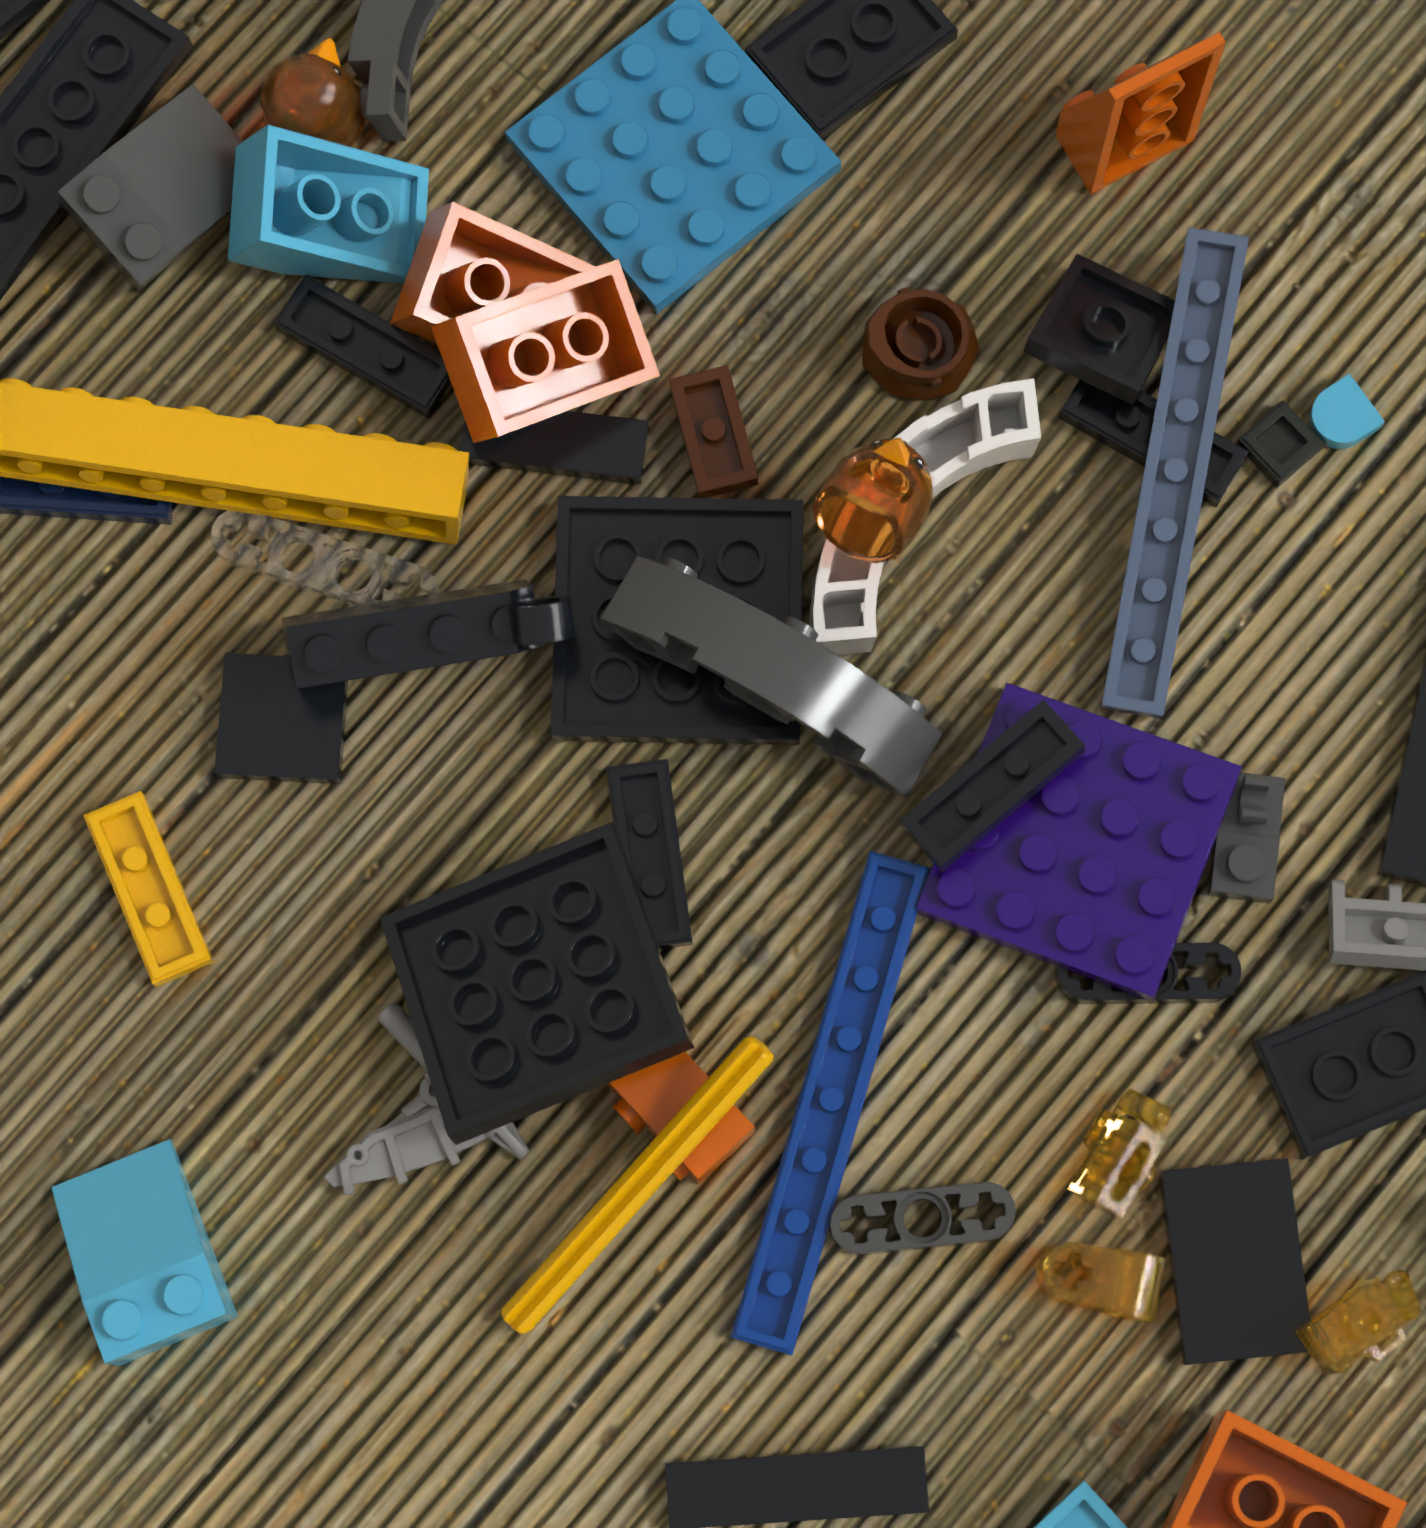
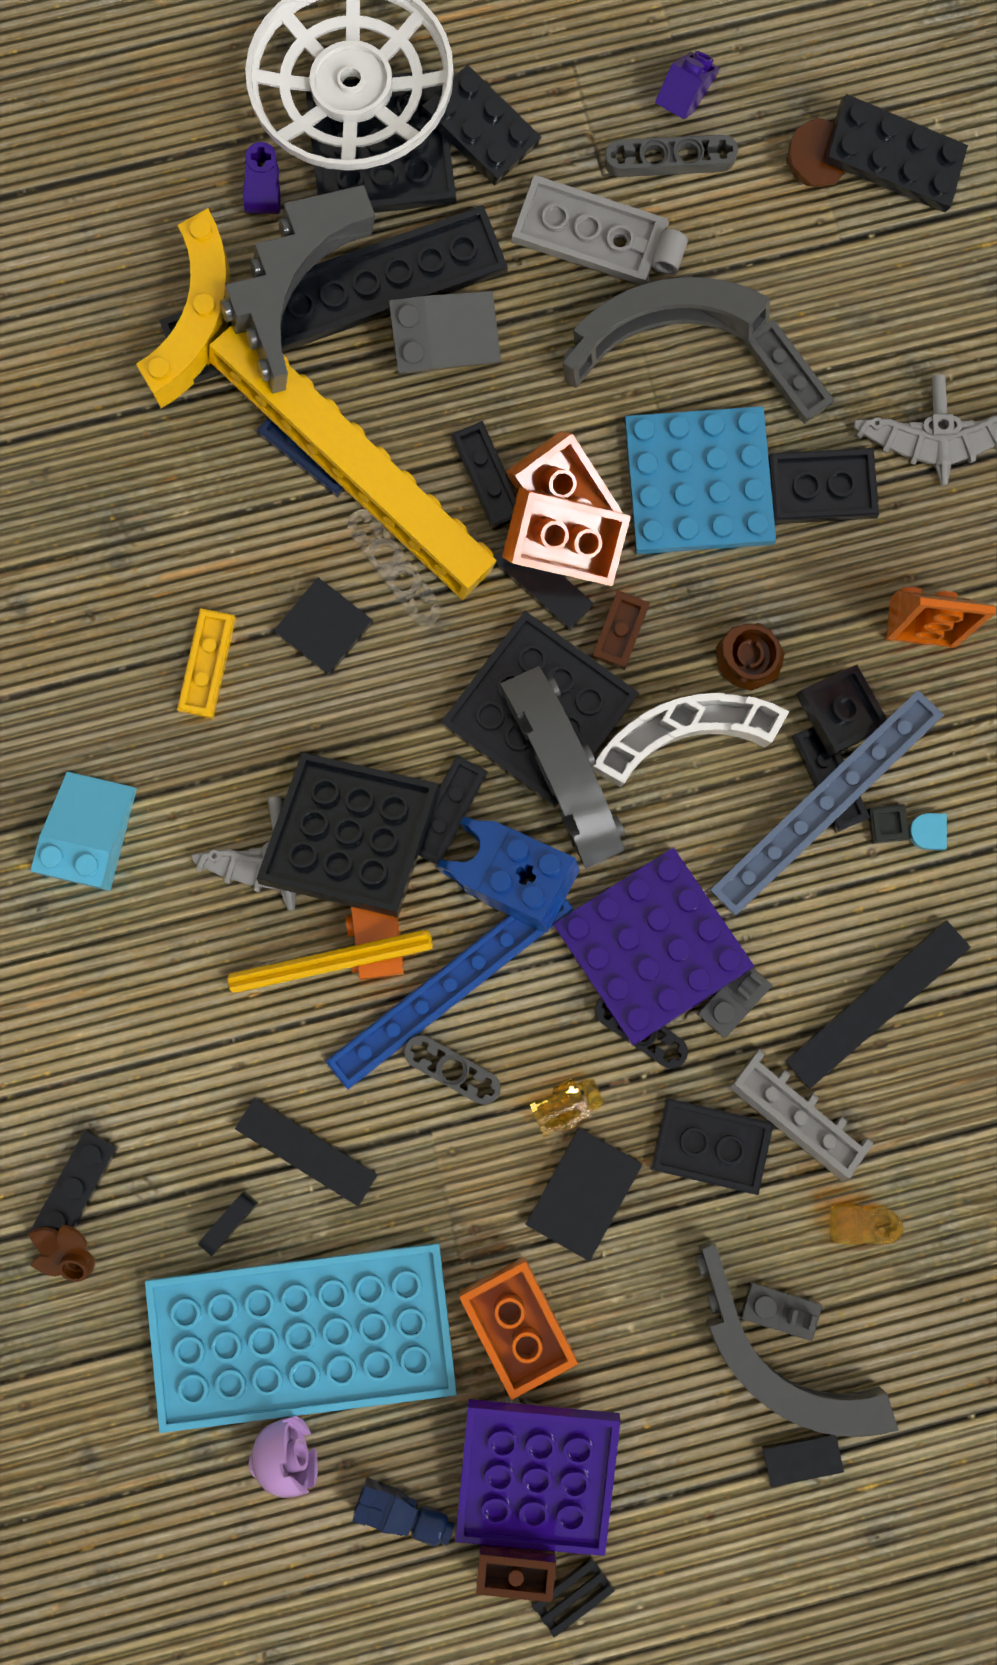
camera: 30 degrees right, 5 degrees up
medium azure slope [228,125,429,284] -> none
clear orange piece [260,38,365,147] -> none
black hinge [282,579,576,689] -> none
clear orange piece [813,438,933,563] -> none
black plate [899,700,1085,872] -> none
clear yellow piece [1036,1242,1165,1323] -> none
clear yellow piece [1295,1270,1421,1375] -> none
none -> blue brick [436,817,580,933]

